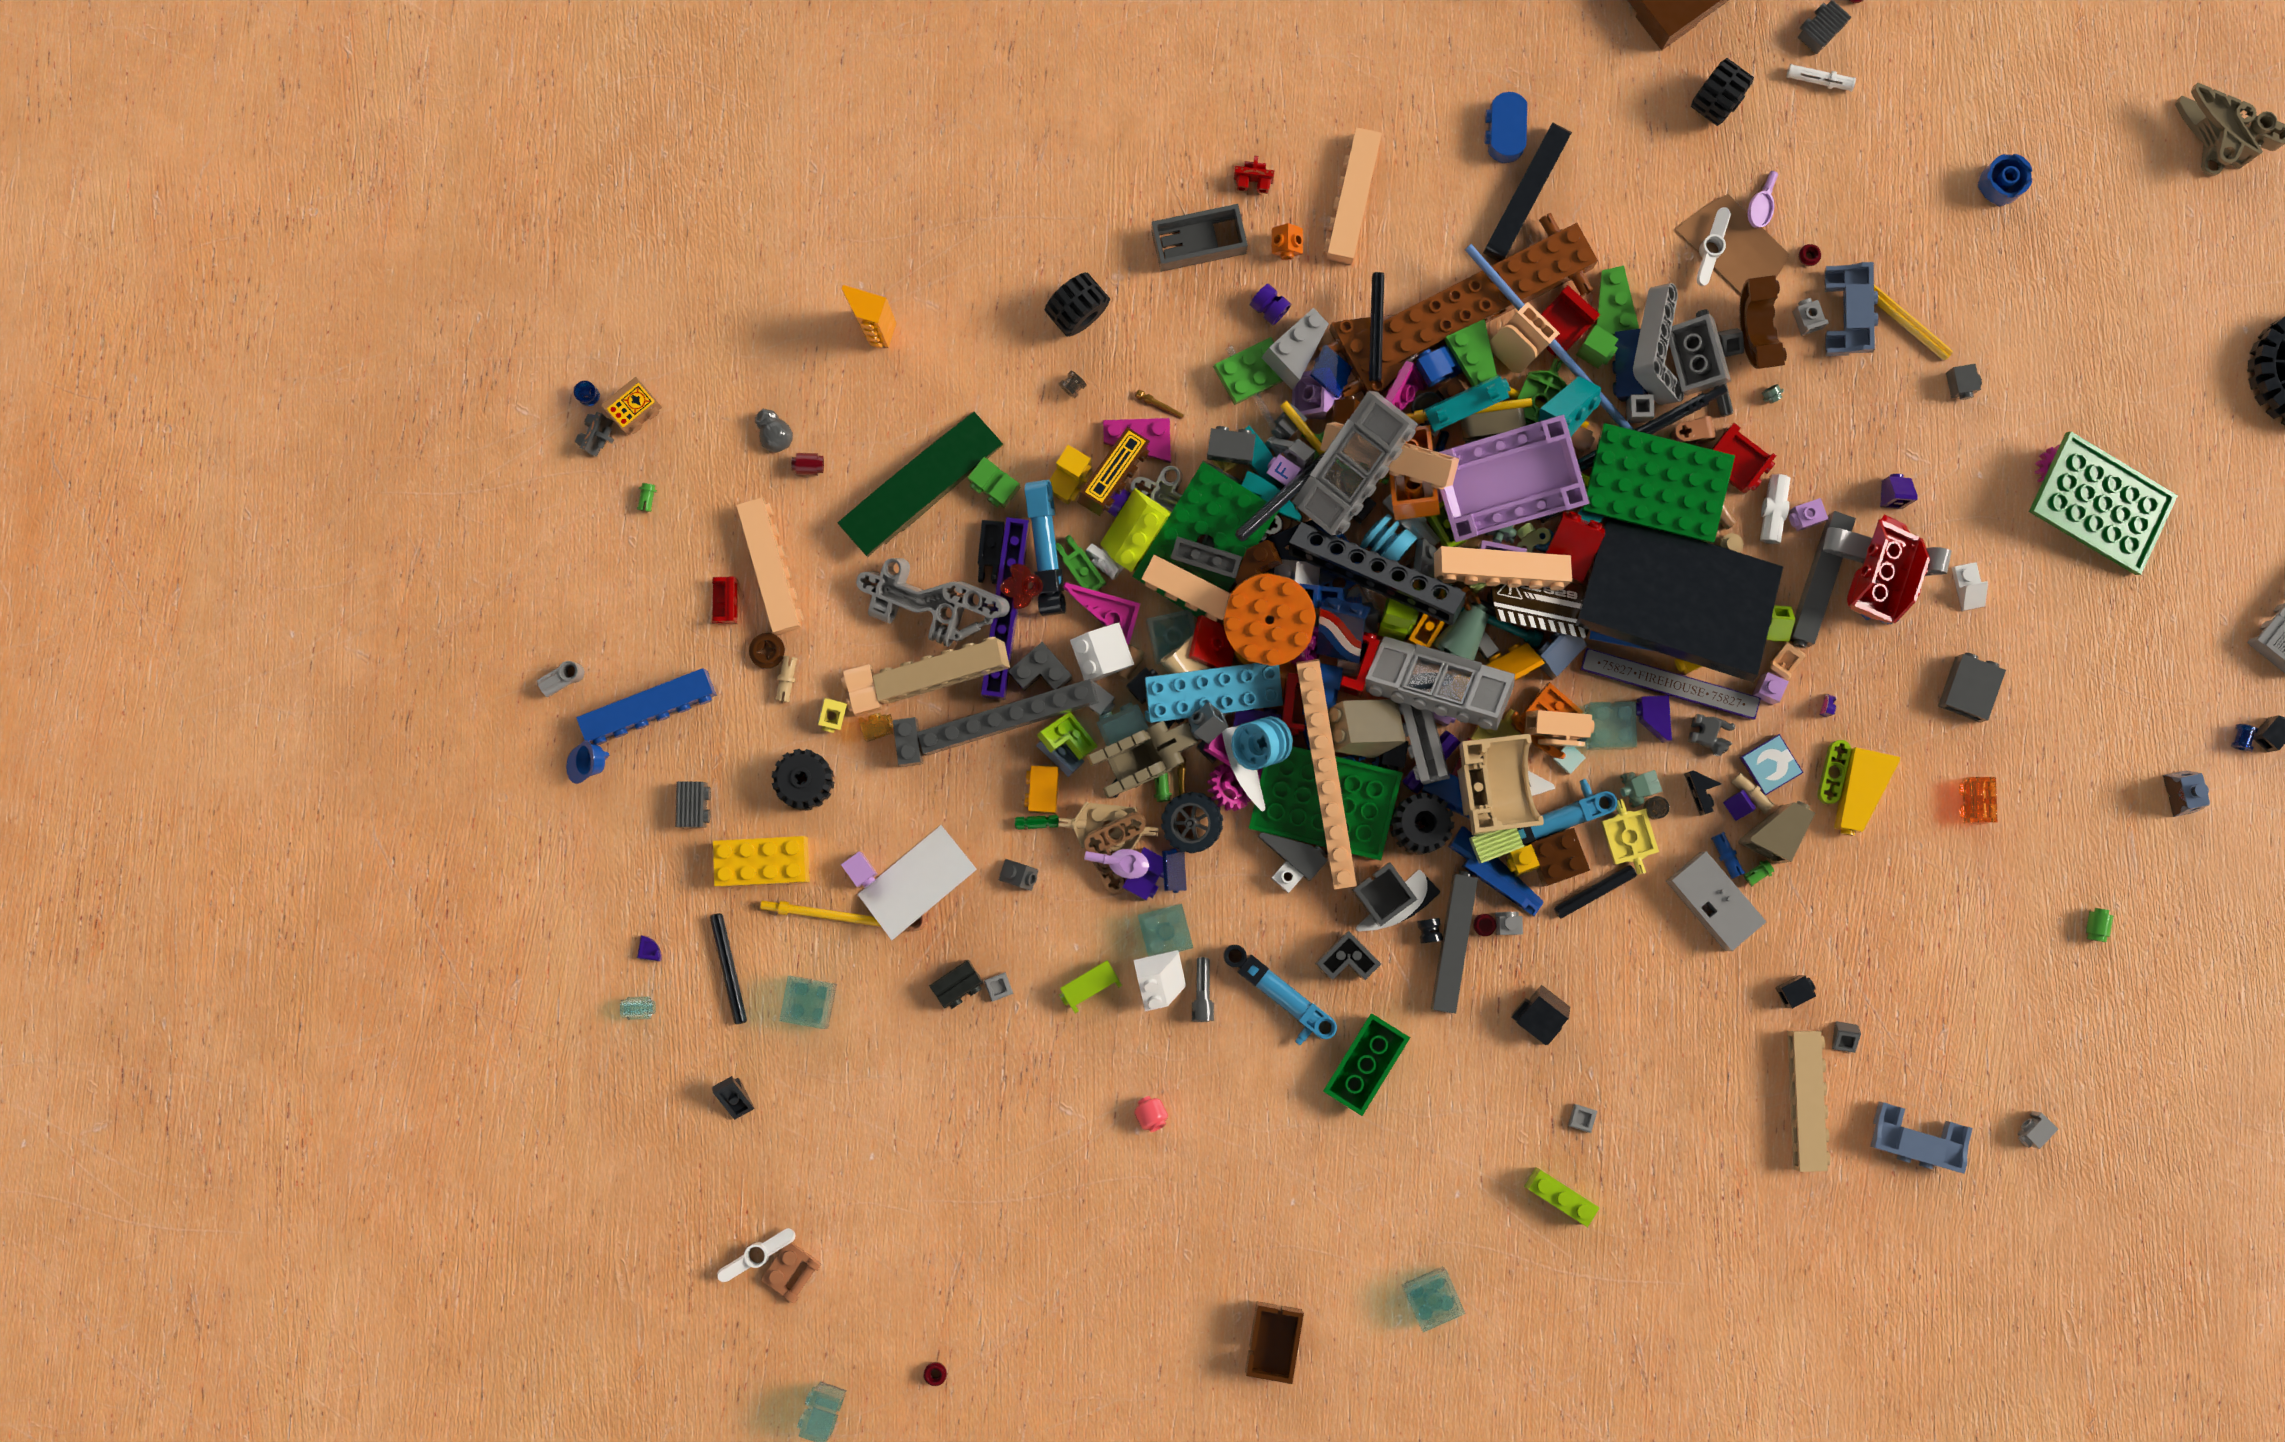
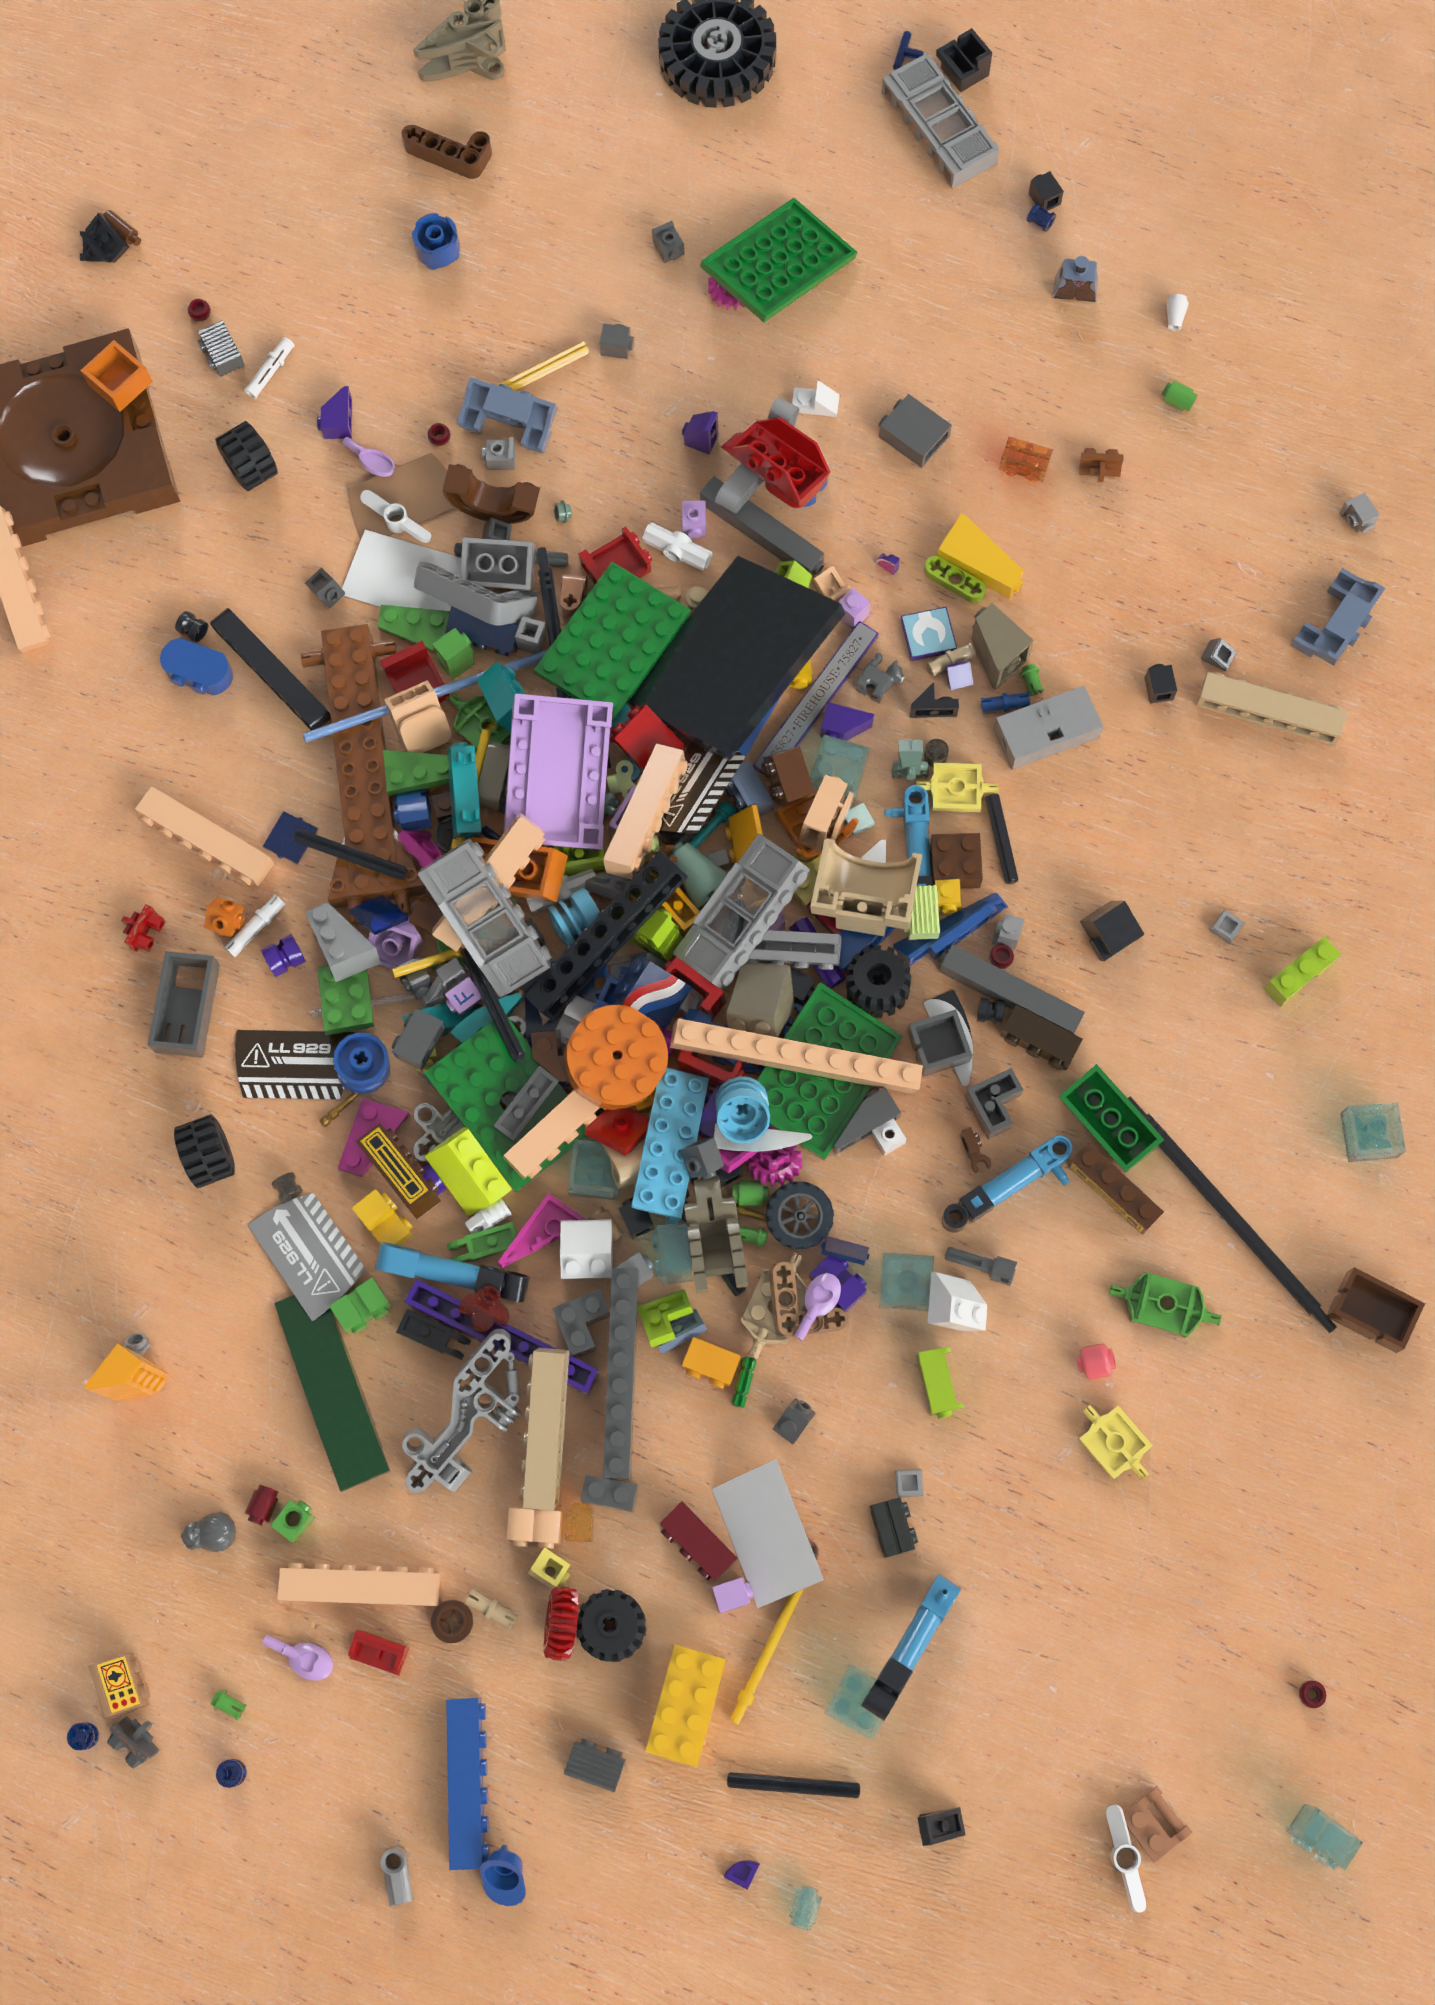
camera: 70 degrees left, 10 degrees down
none -> light grey plate [124,1333,150,1355]
none -> black wheel [175,611,208,643]
none -> clear blue wheel [216,1759,247,1788]
none -> white pin [224,894,286,957]
none -> dark brown sticker [235,1030,356,1099]
none -> light grey sticker [248,1193,366,1321]
none -> lavender piece [262,1635,333,1681]
none -> clear blue piece [263,811,318,865]
none -> bright green brick [270,1500,315,1543]
none -> dark grey bracket [305,568,345,608]
none -> dark purple slope [317,386,352,439]
none -> blue wheel [333,1033,390,1094]
none -> white sticker [342,530,462,611]
none -> reddish brown beam [402,125,492,179]
none -> red gear [543,1586,579,1661]
none -> dark grey brick [652,221,685,263]
none -> dark red brick [660,1501,738,1582]
none -> bright green brick [733,1181,768,1206]
none -> reddish brown piece [761,746,815,803]
none -> dark azure piece [861,1574,961,1721]
none -> reddish brown plate [960,1127,991,1173]
none -> dark brown brick [1001,1005,1083,1070]
none -> reddish brown brick [1068,1142,1164,1235]
none -> light yellow plate [1078,1405,1153,1481]
none -> dark orange hips [1079,448,1124,482]
none -> bright green plate [1109,1272,1222,1338]
none -> black axle [1128,1096,1337,1333]
none -> white cone [1166,294,1189,331]

